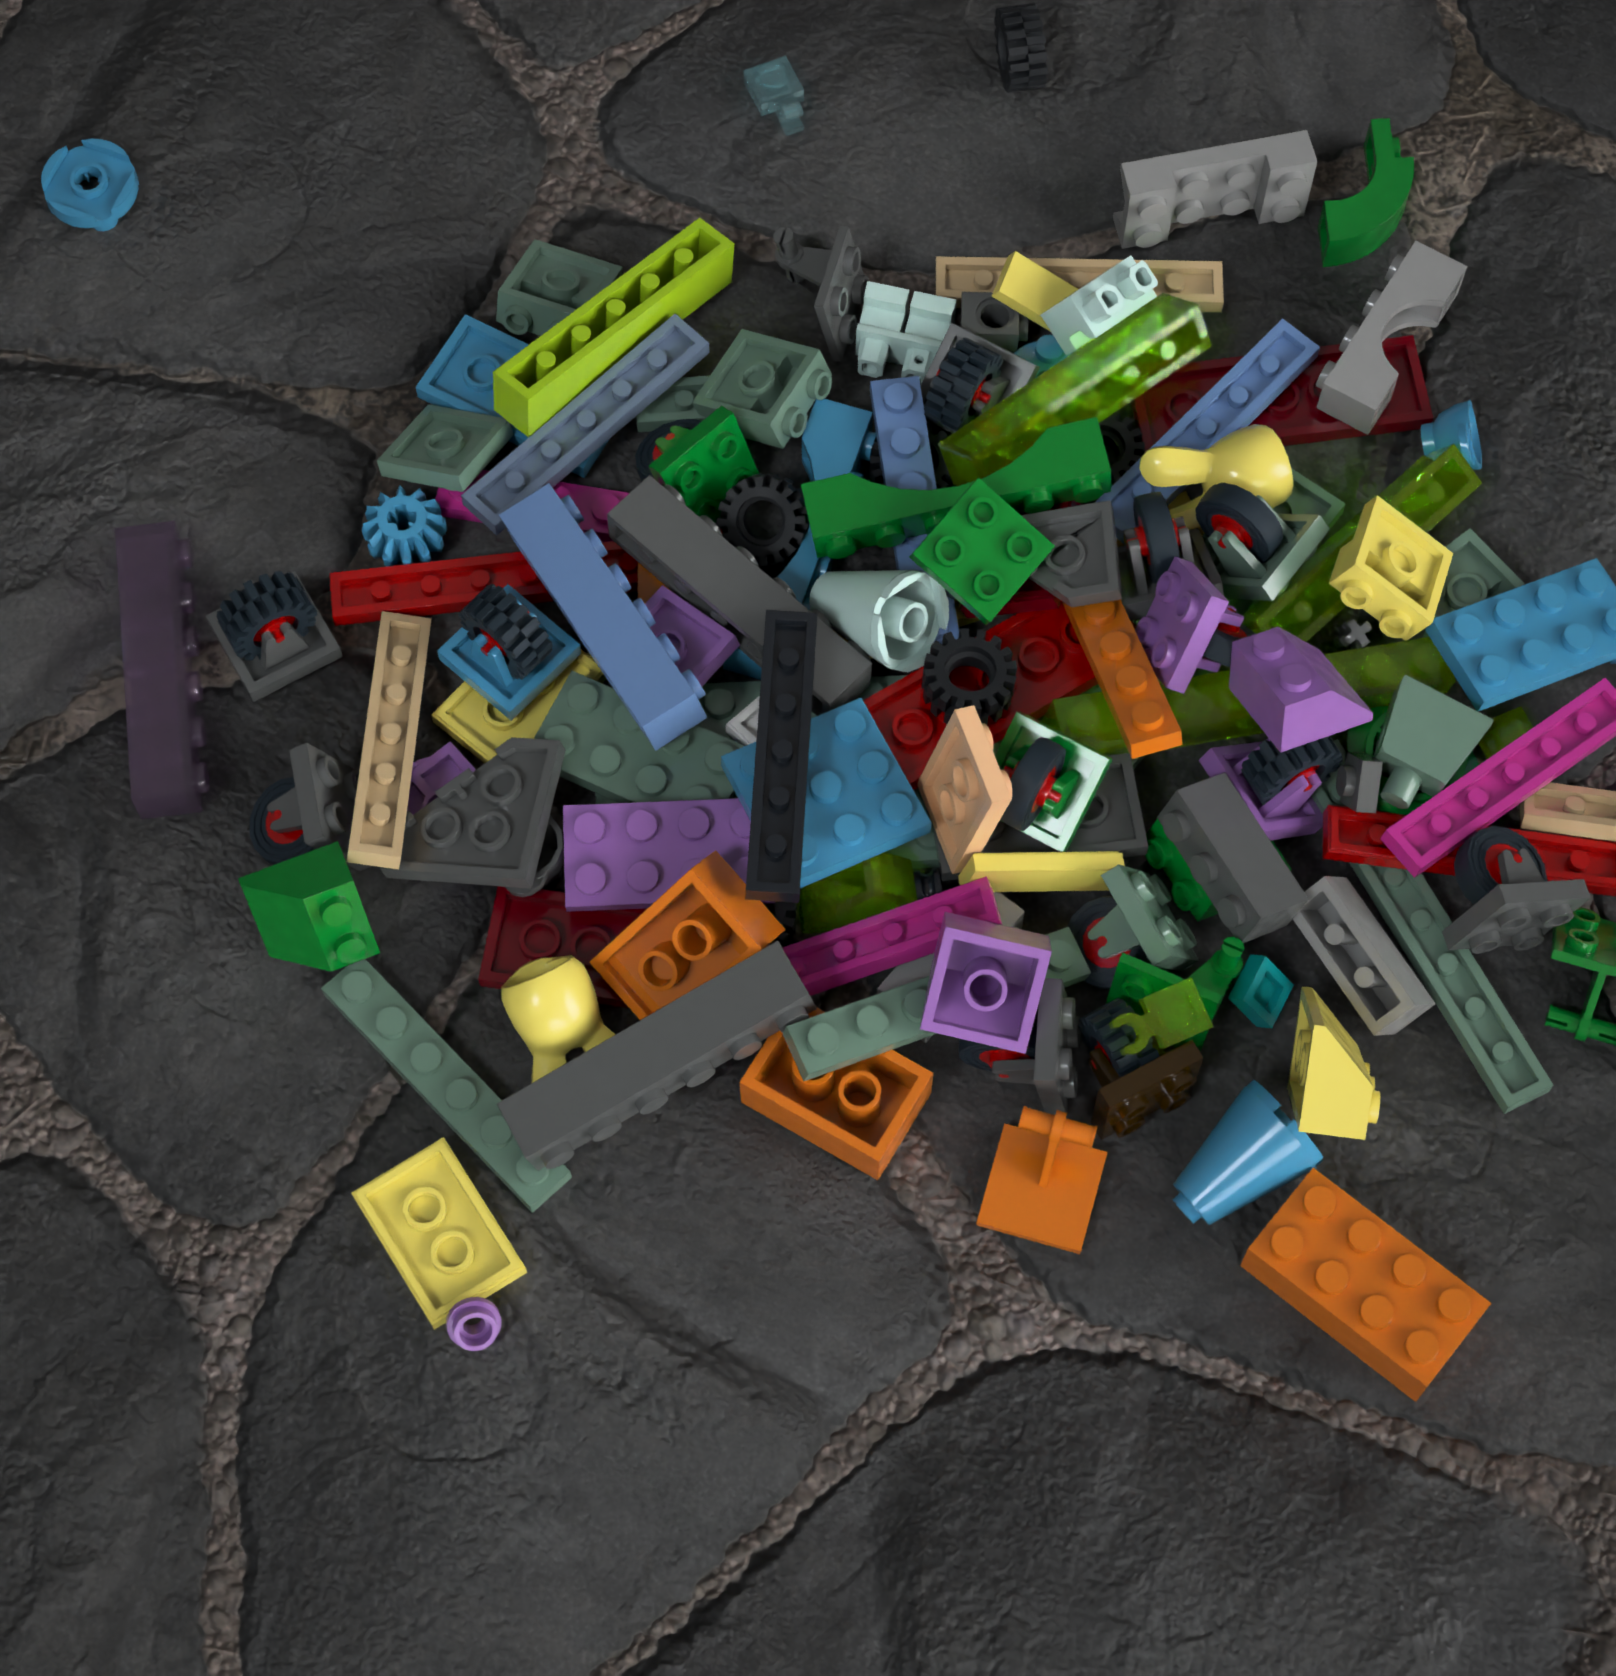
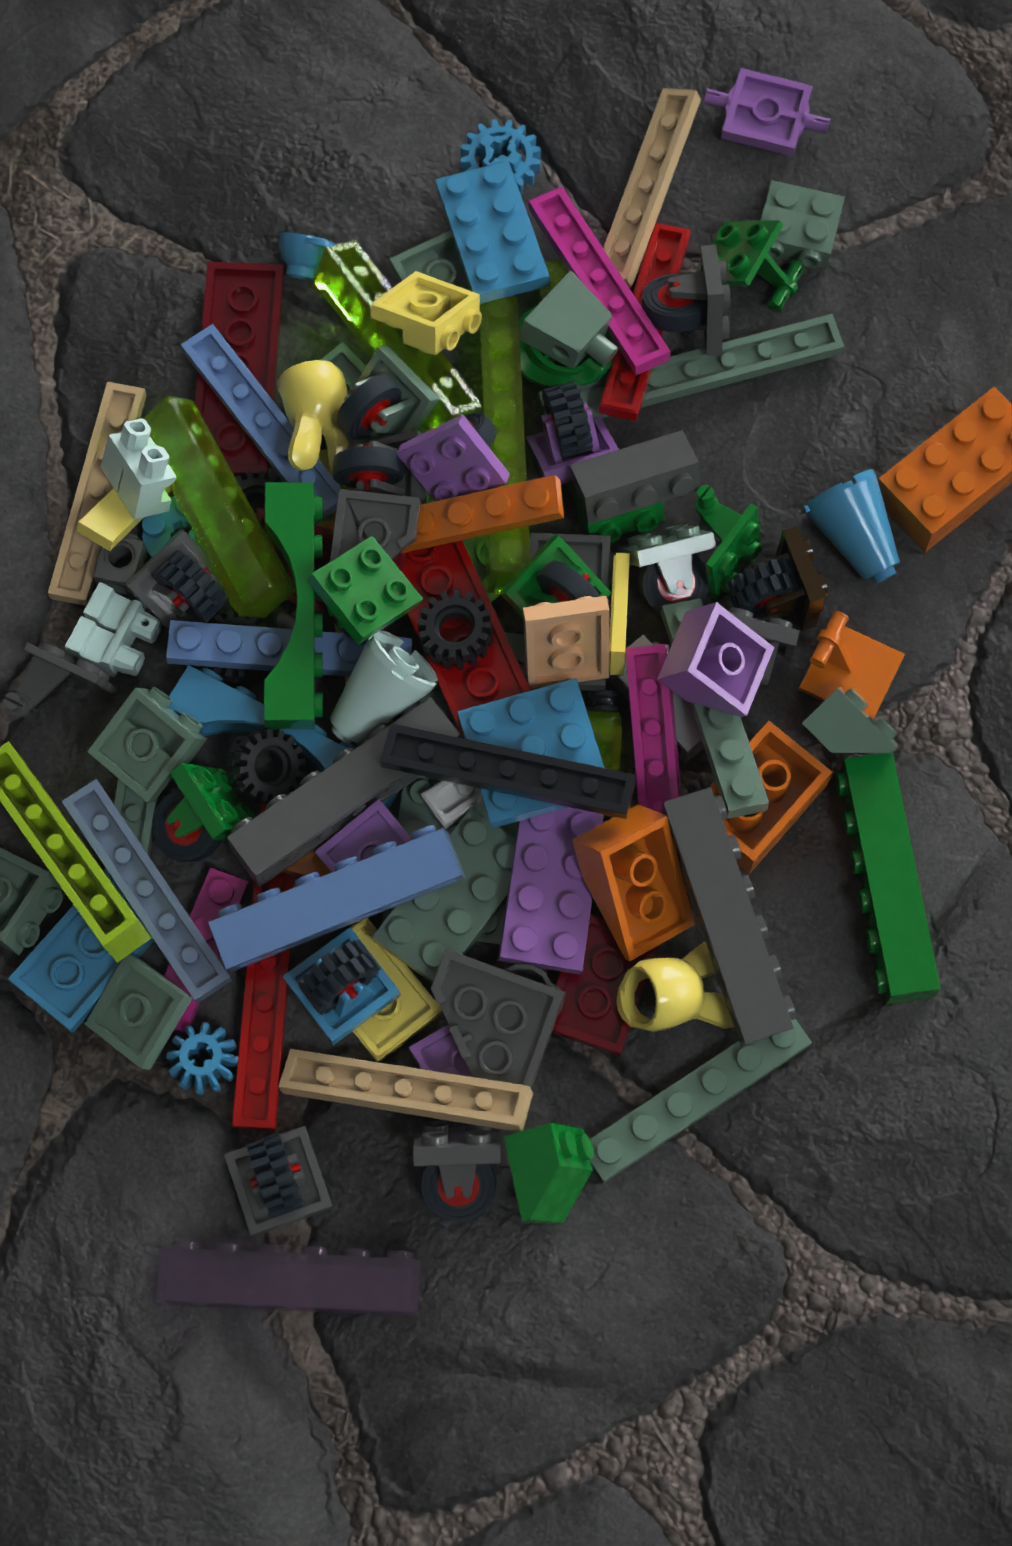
camera: 80 degrees left, 5 degrees up
light yellow tile [351,1137,527,1330] -> none
medium lavender plate [446,1297,501,1351] -> none
clear neon green plate [1109,977,1213,1056] -> none
light grey piece [1113,130,1317,249] -> none
teal plate [1228,954,1294,1029] -> none
medium lavender slope [1229,627,1373,753] -> none
light yellow slope [1287,986,1380,1140] -> none
light grey brick [1293,876,1436,1036] -> none
light grey arch [1316,241,1467,435] -> none
green arch [1318,118,1414,267] -> none
dark grey axle [1331,618,1372,651] -> none
dark grey plate [1336,752,1383,813] -> none
none -> sand green slope [802,687,898,753]
none -> green brick [835,751,941,1005]

